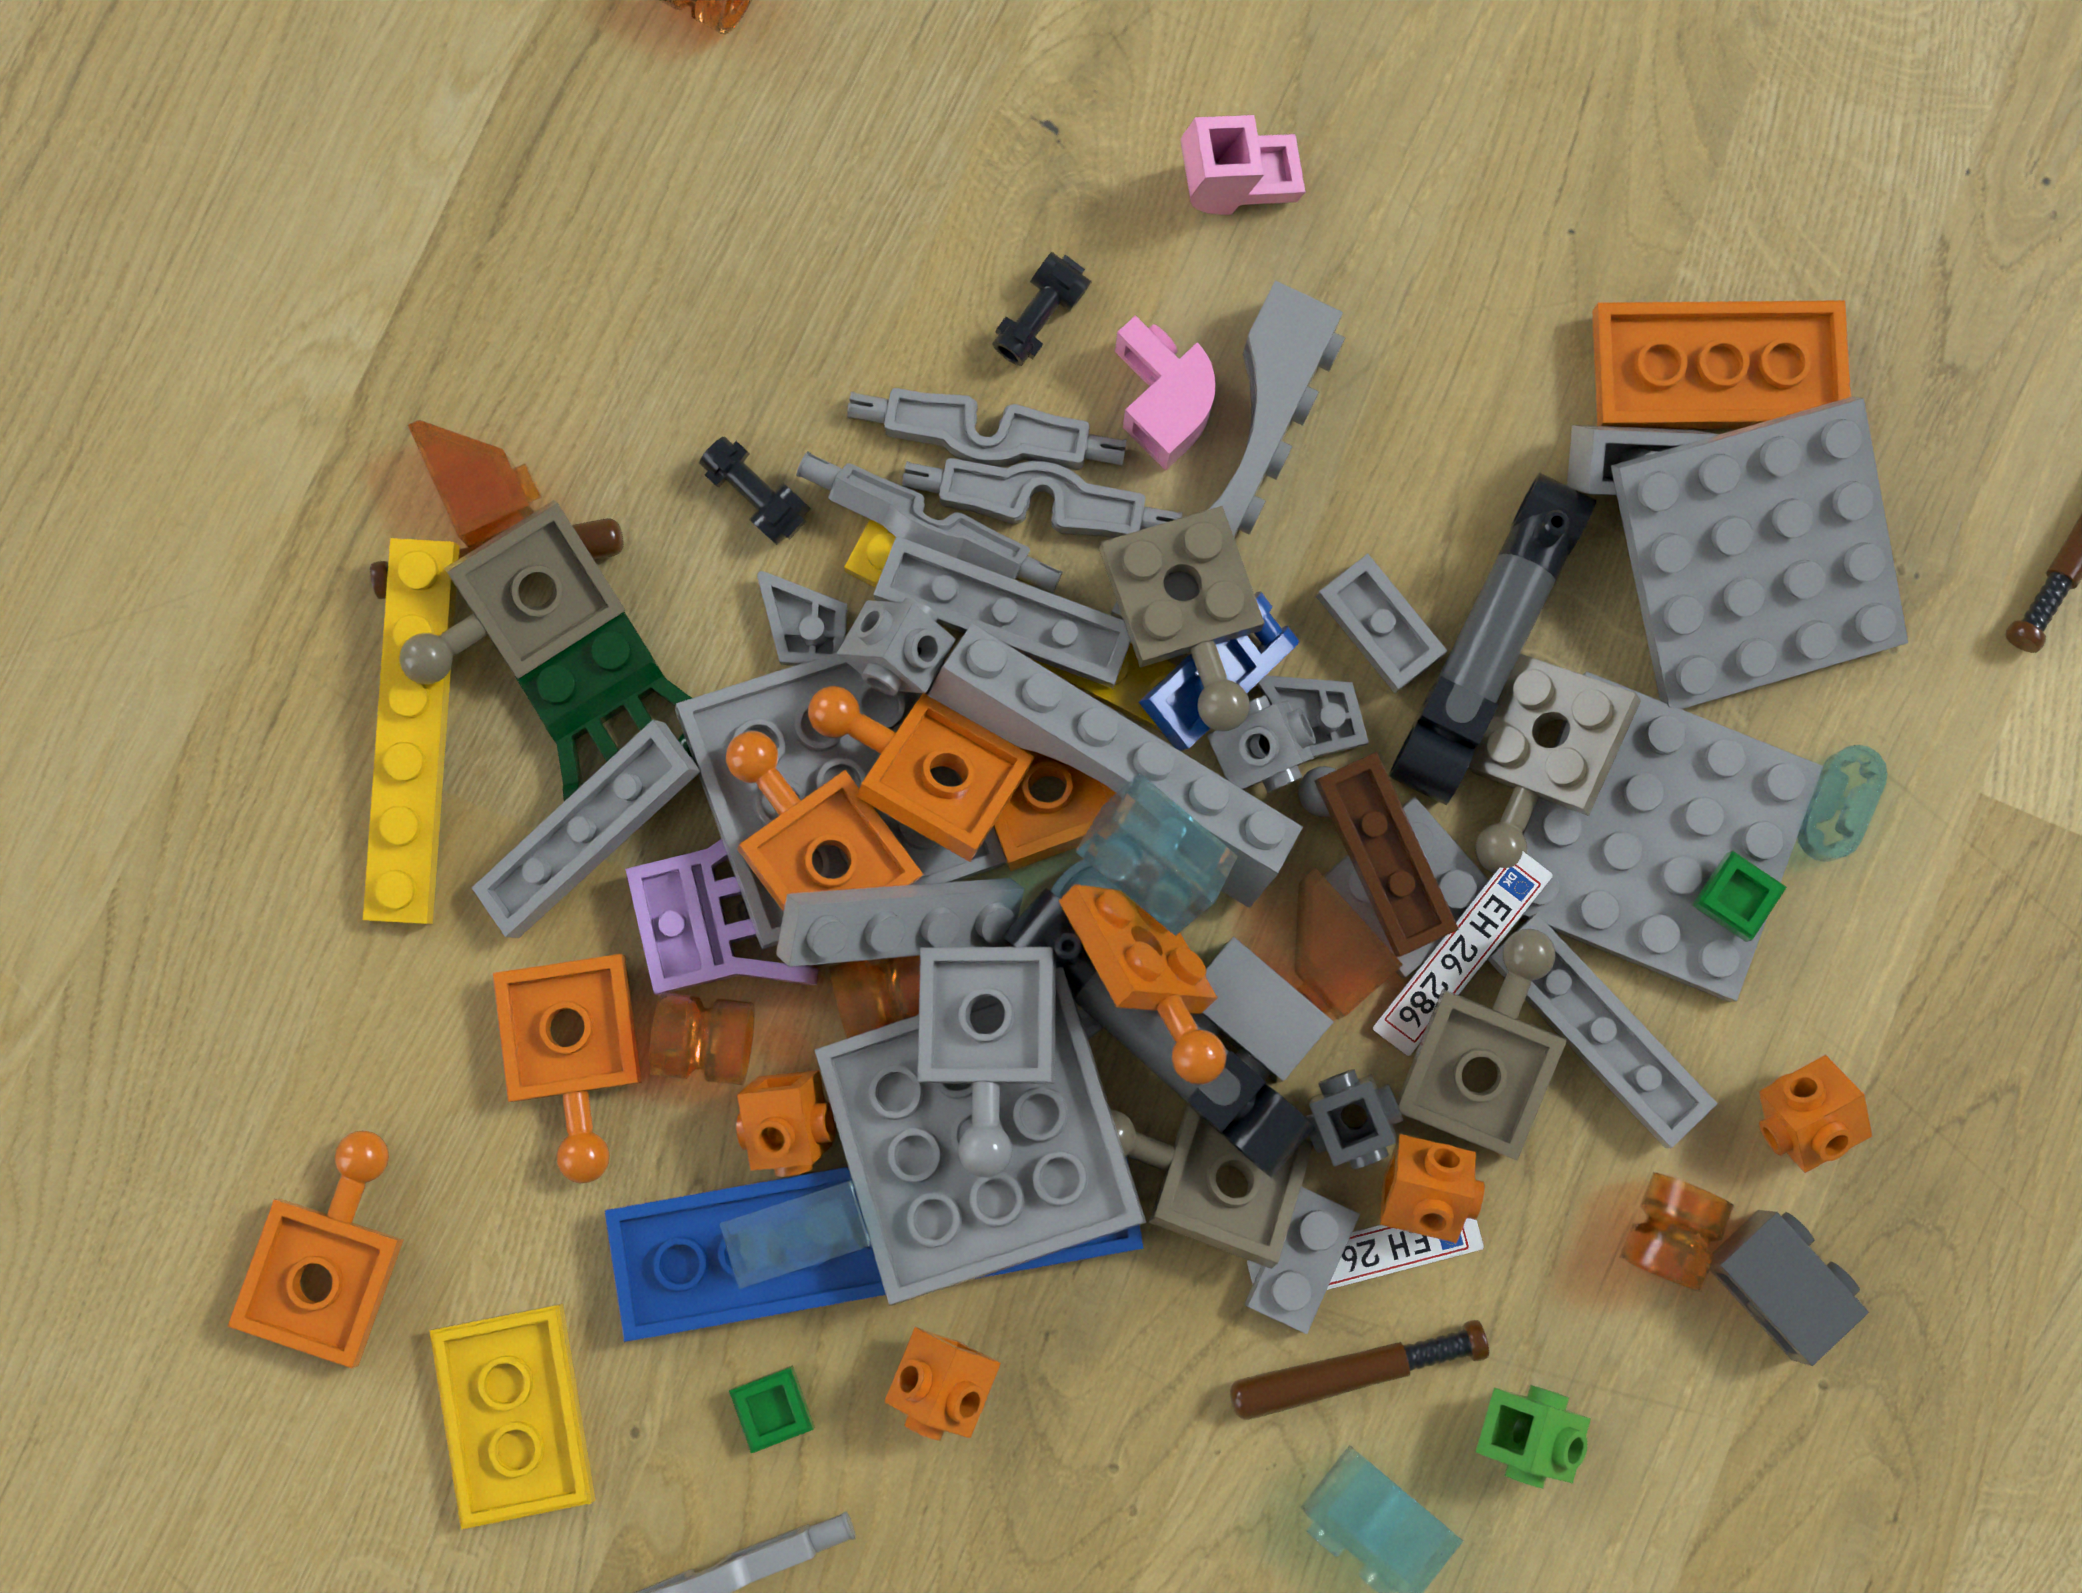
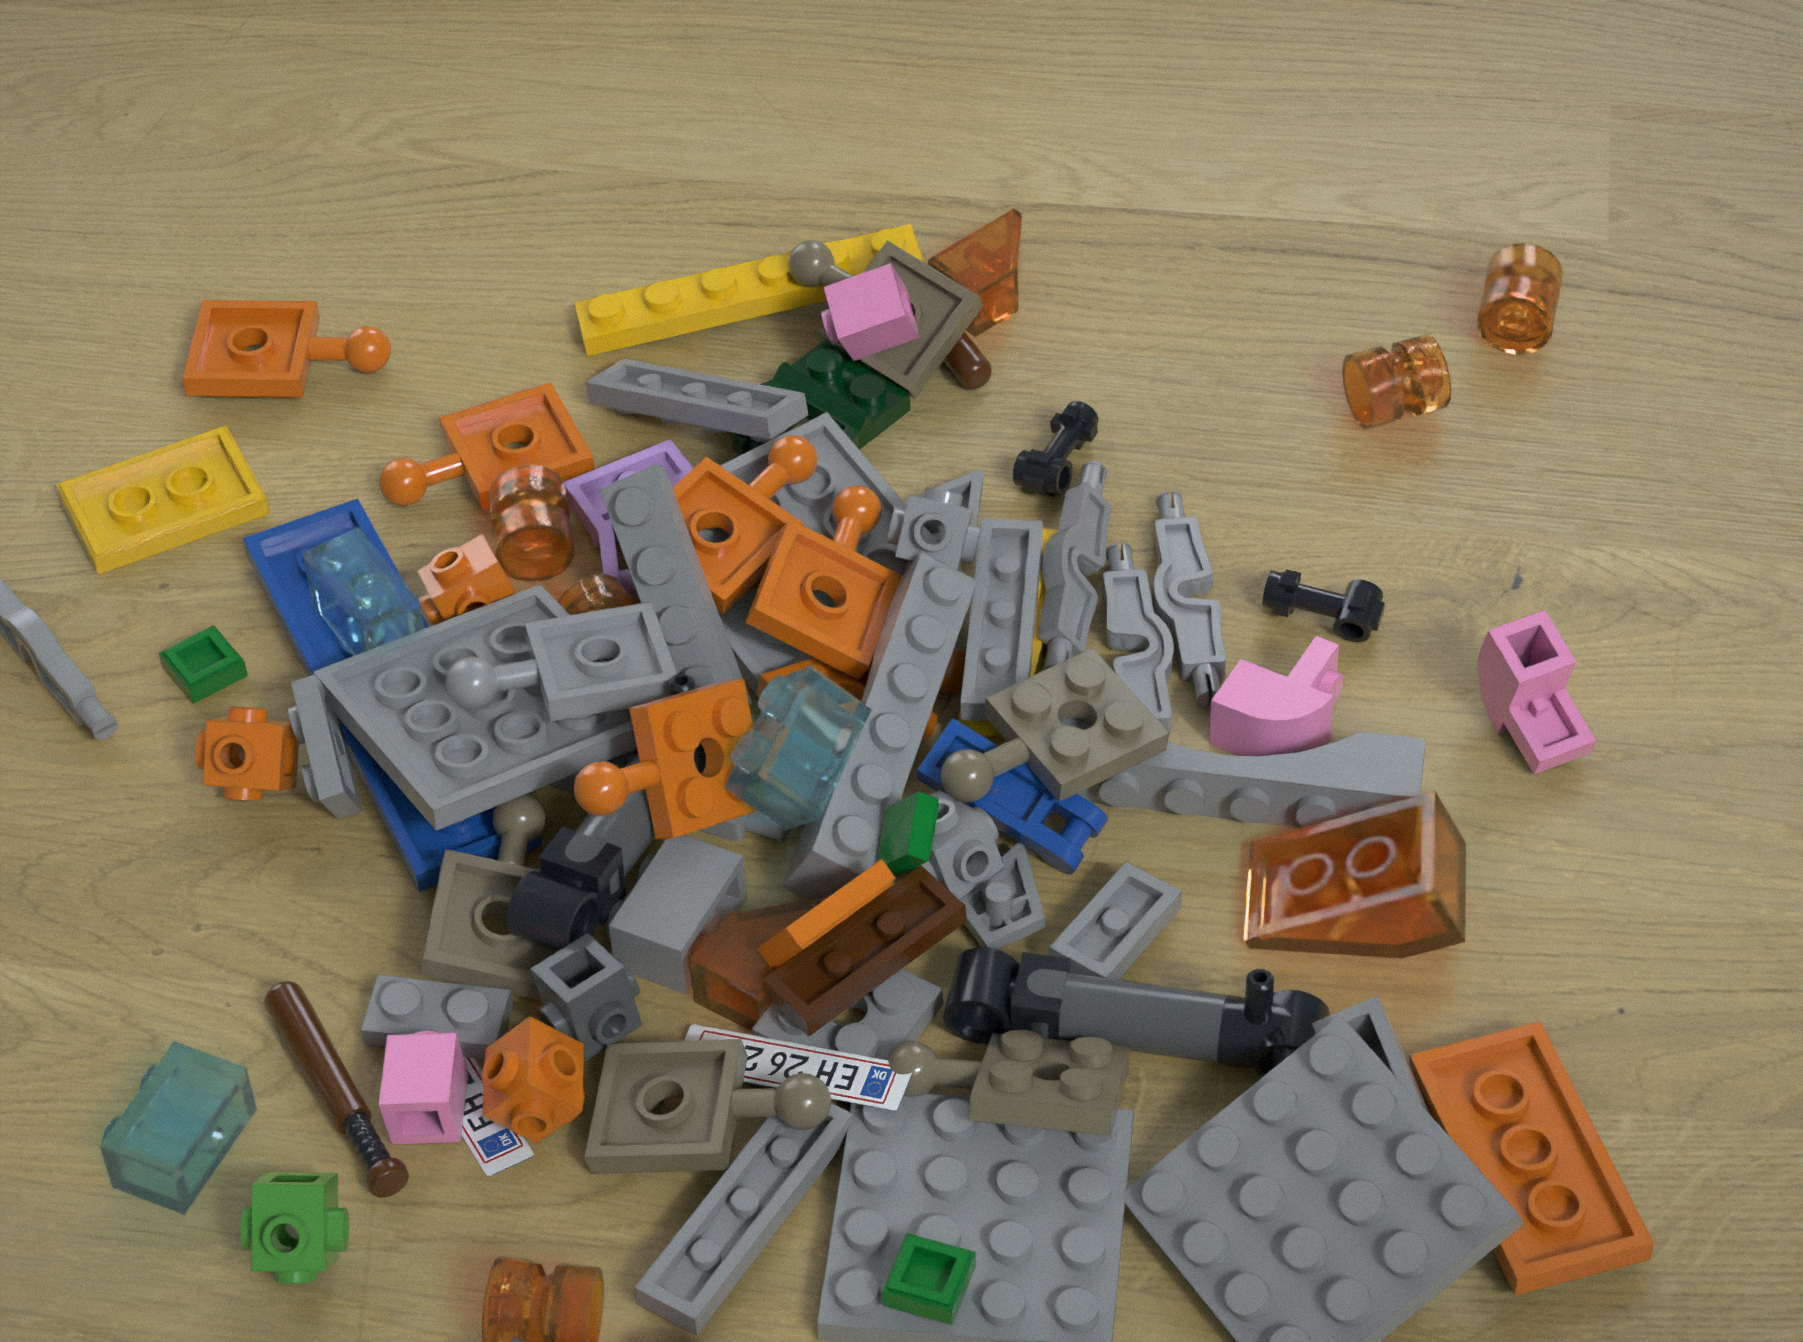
camera: 80 degrees right, 35 degrees down
none -> light grey plate [288,674,363,820]
none -> bright pink brick [379,1031,468,1145]
none -> orange tile [757,859,896,968]
none -> bright pink brick [821,263,920,361]
none -> green tile [876,791,939,877]
none -> clear orange slope [1244,791,1466,959]
none -> clear orange wheel [1342,334,1451,429]

